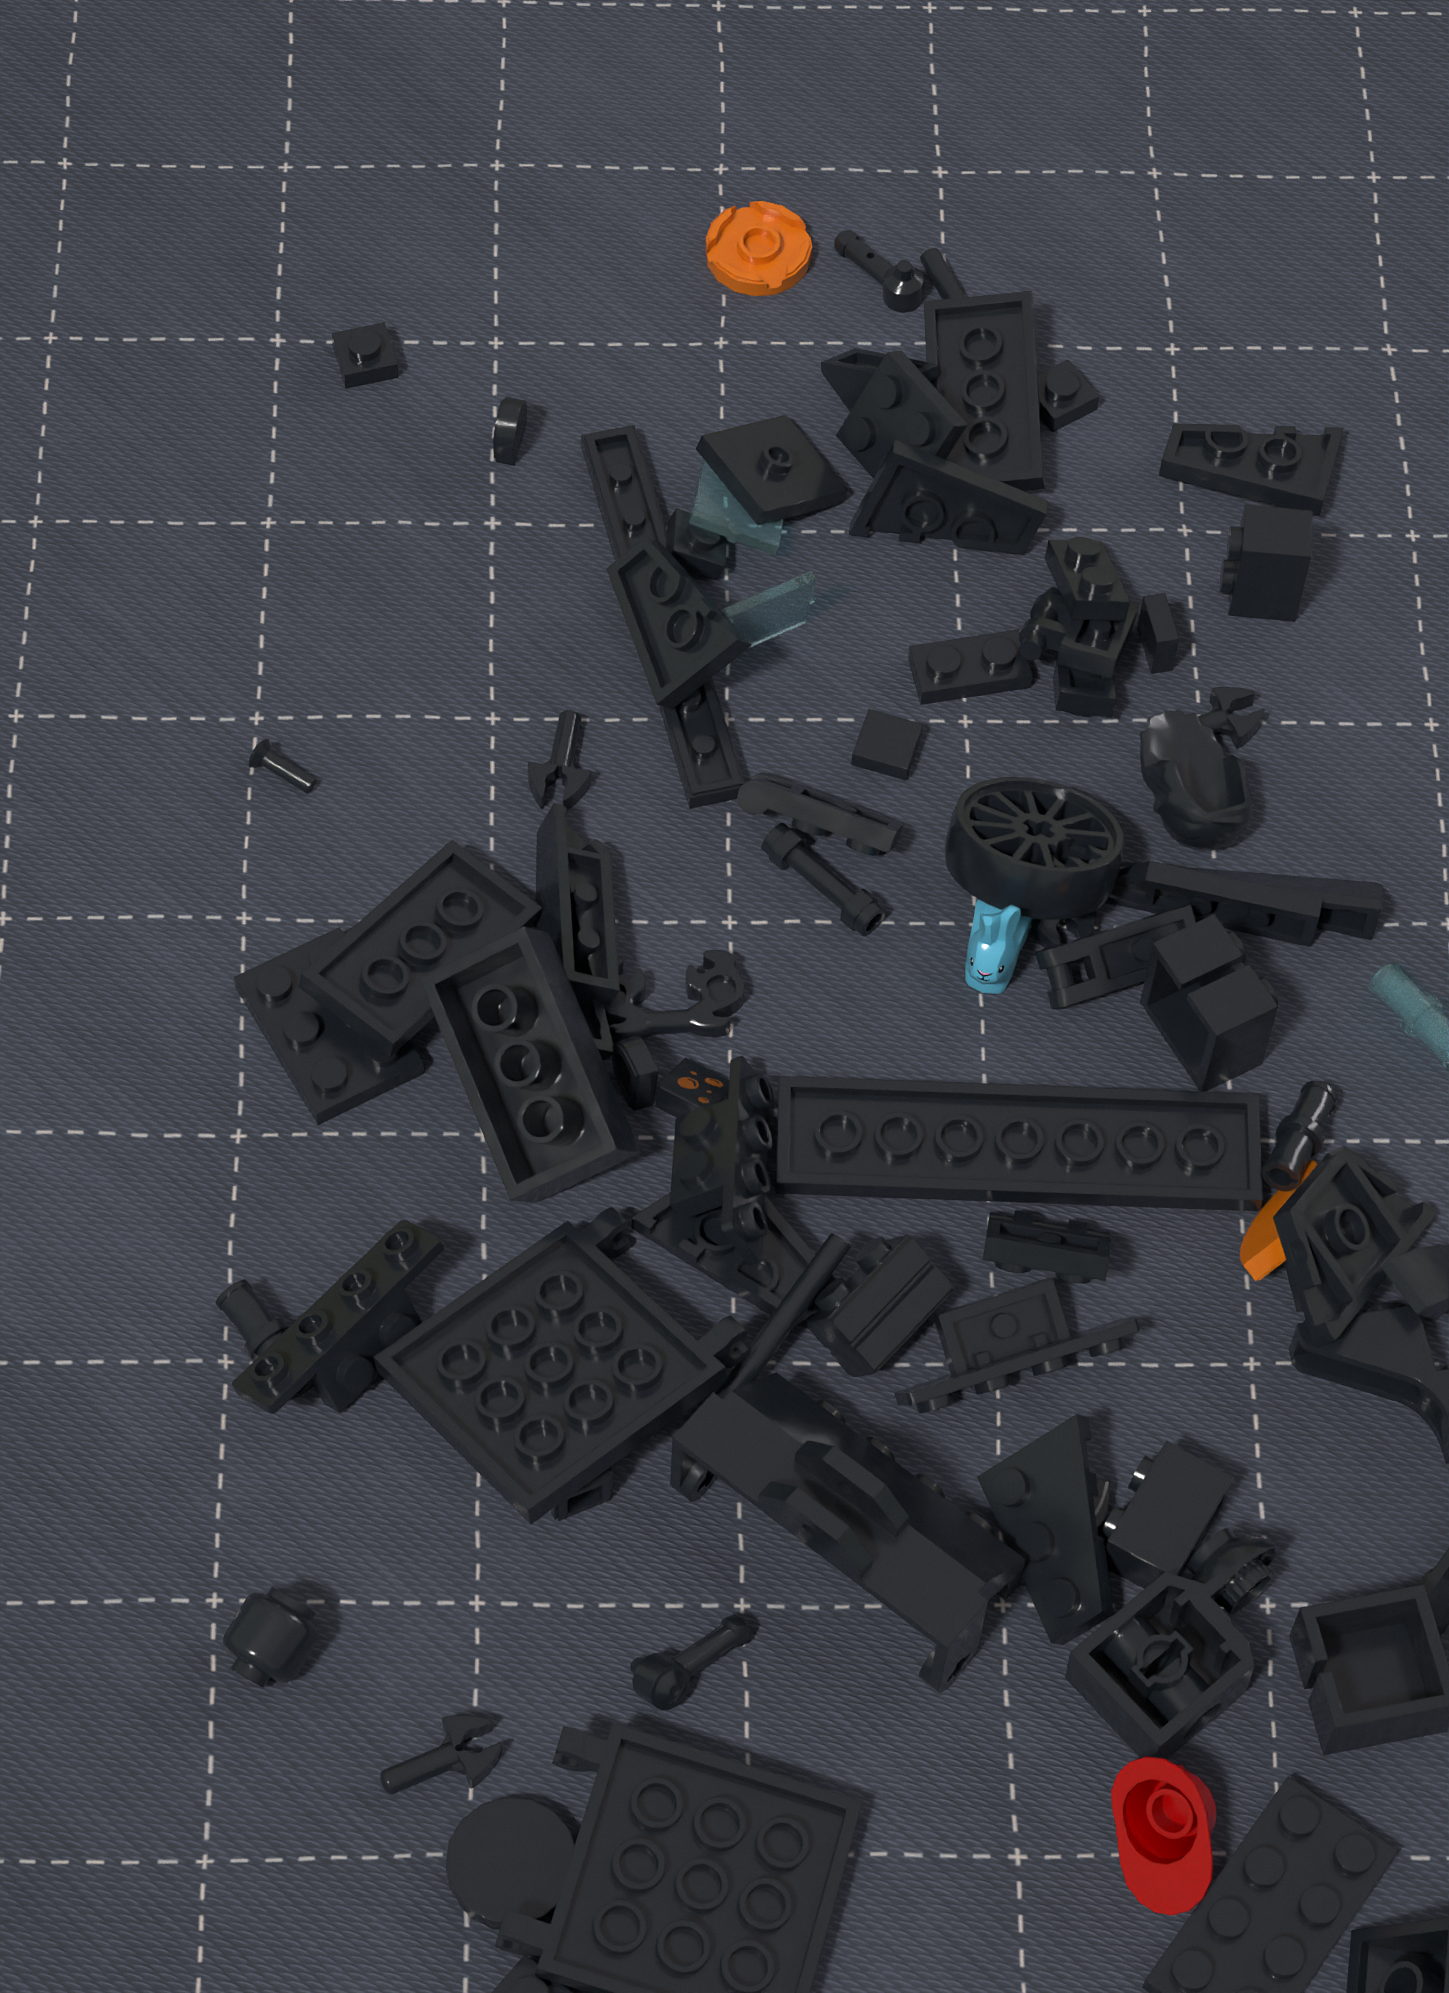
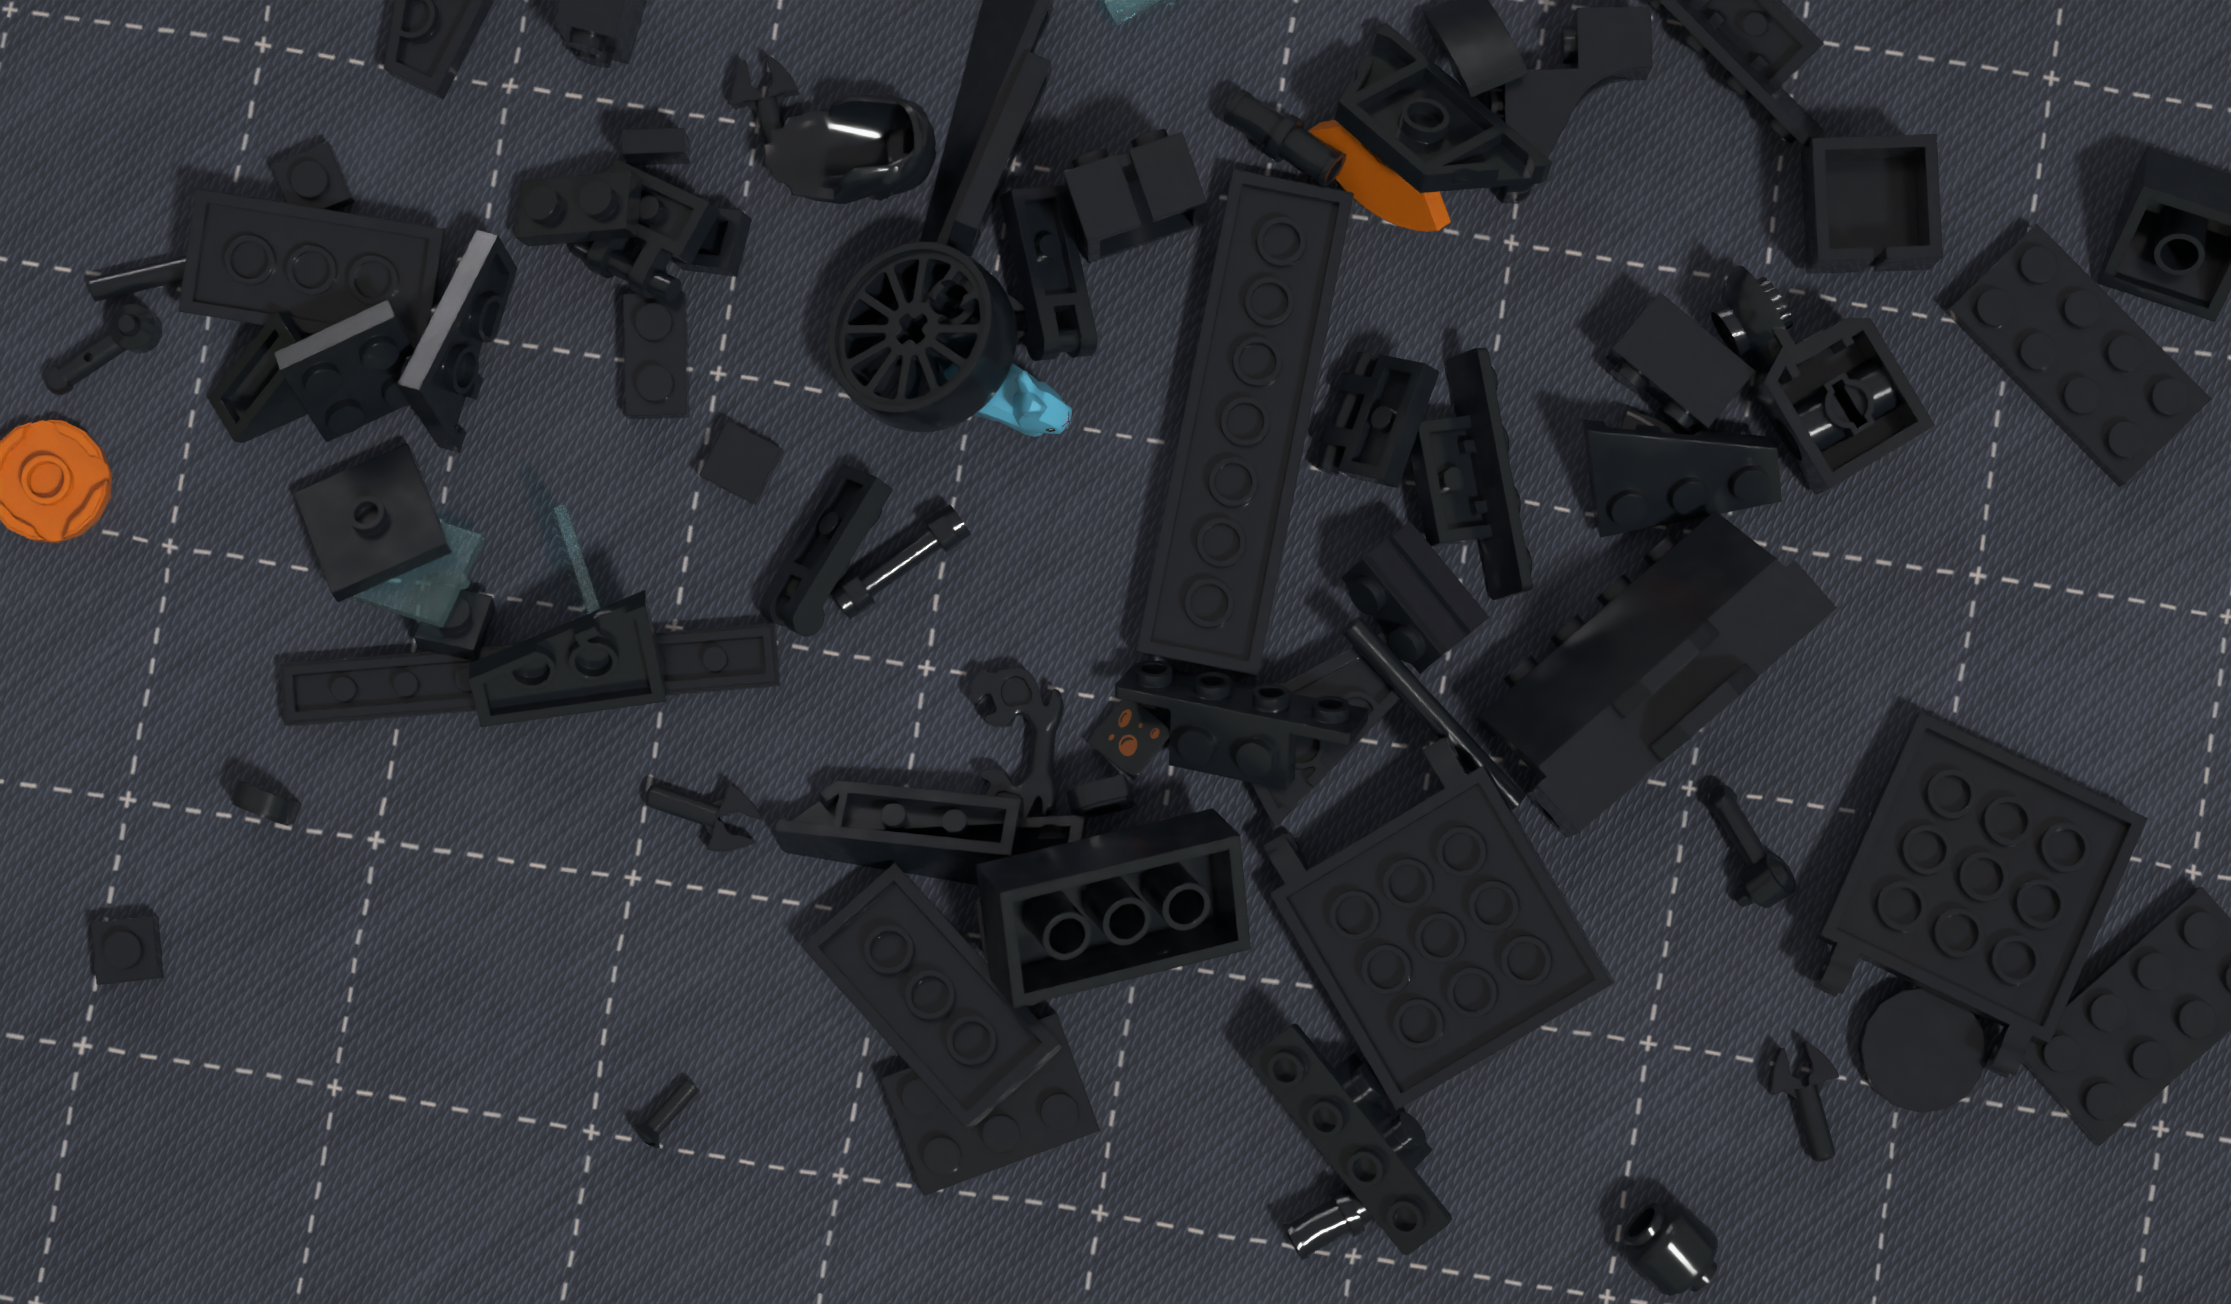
camera: 75 degrees left, 25 degrees up
red piece [1111,1756,1216,1916] -> none

